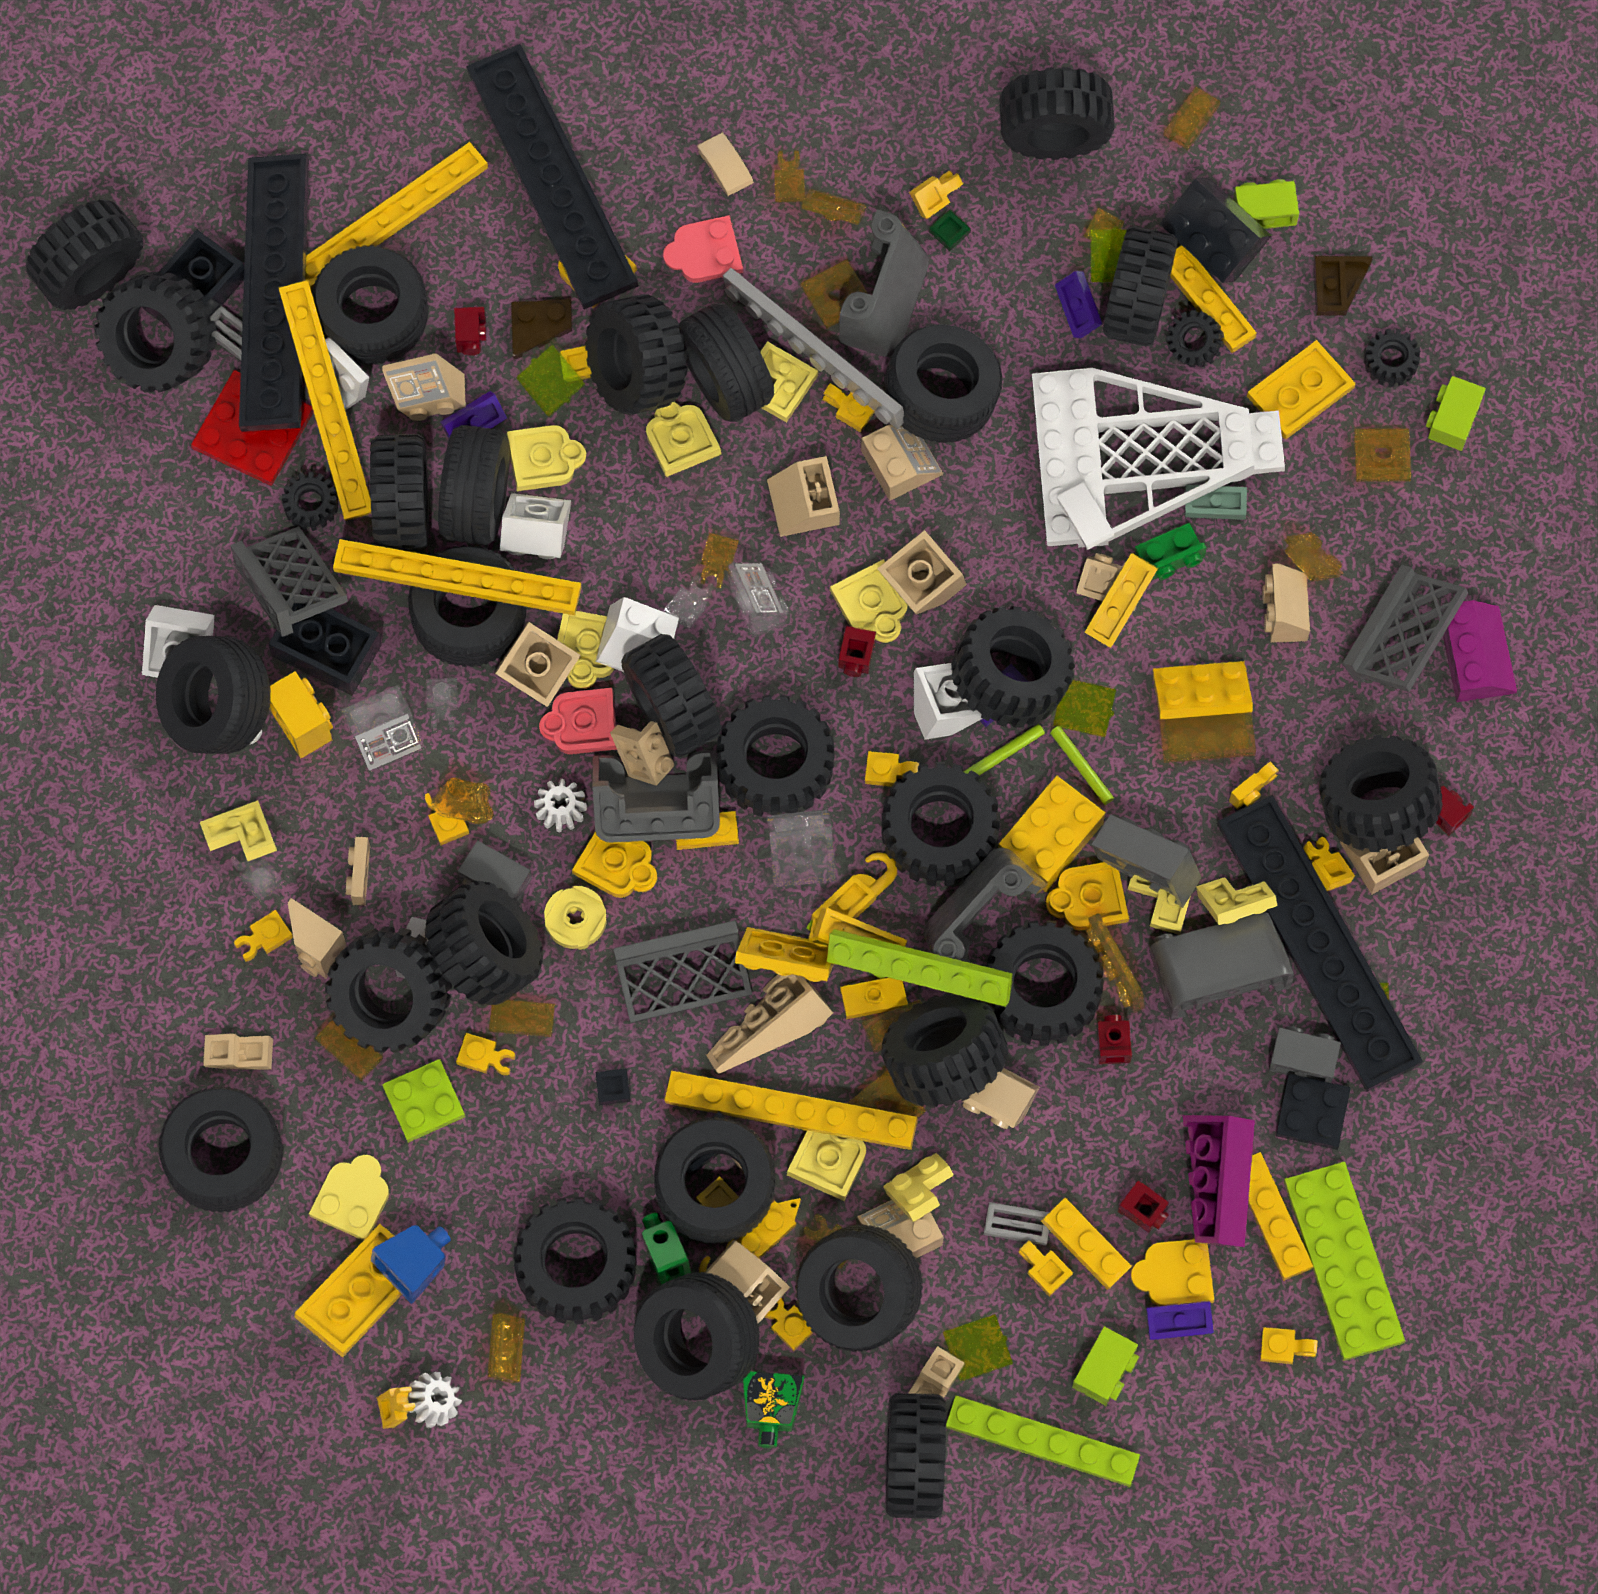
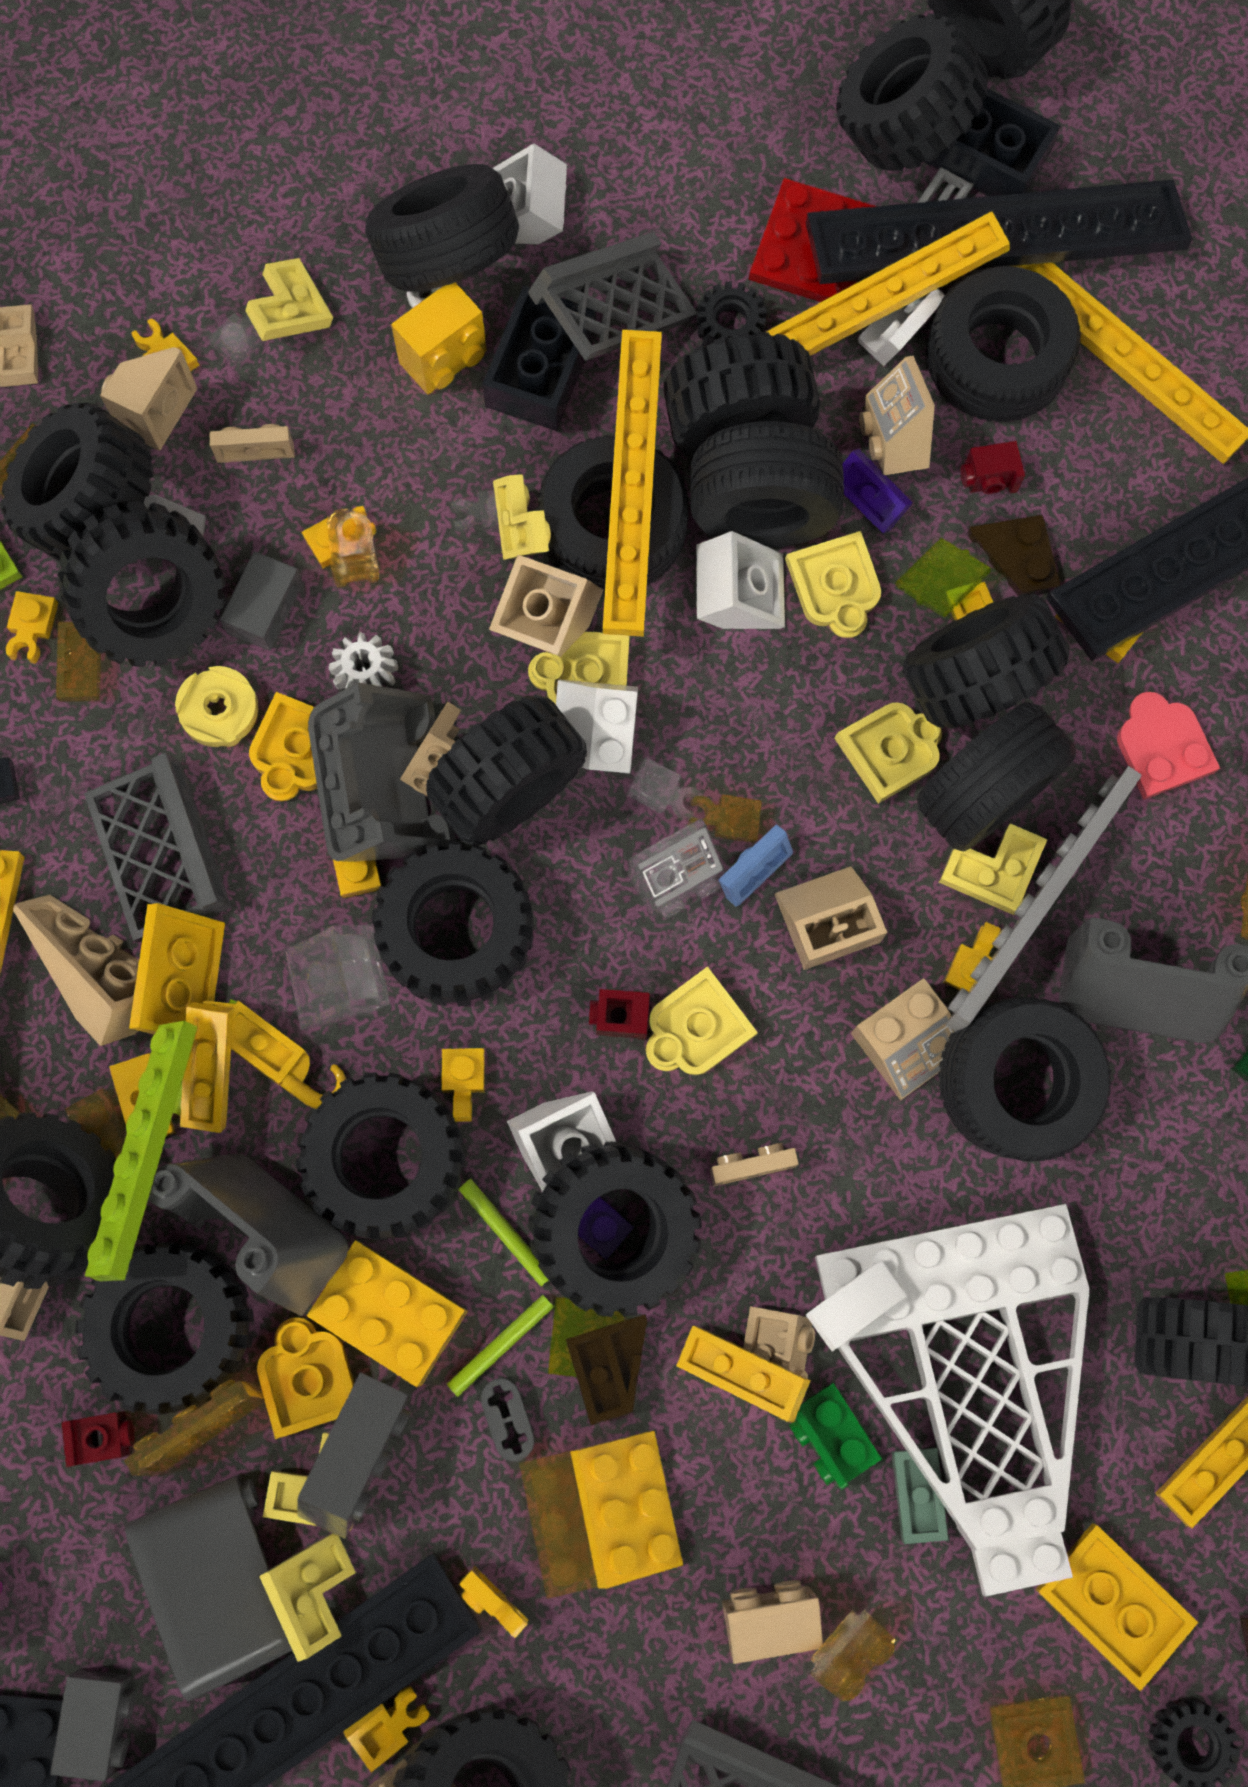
camera: 80 degrees right, 5 degrees up
clear slope [341,685,425,774] -> none
coral plate [539,688,617,754] -> none
clear yellow piece [800,259,868,329] -> none
tan slope [877,530,967,615] -> none
dark purple plate [1055,271,1102,338] -> none
black tyre [1166,310,1224,368] -> none
none -> dark grey beam [481,1378,535,1462]
none -> light yellow plate [493,474,551,560]
none -> dark brown wing [566,1314,647,1425]
none -> tan plate [709,1143,799,1187]
none -> medium blue plate [719,824,793,907]

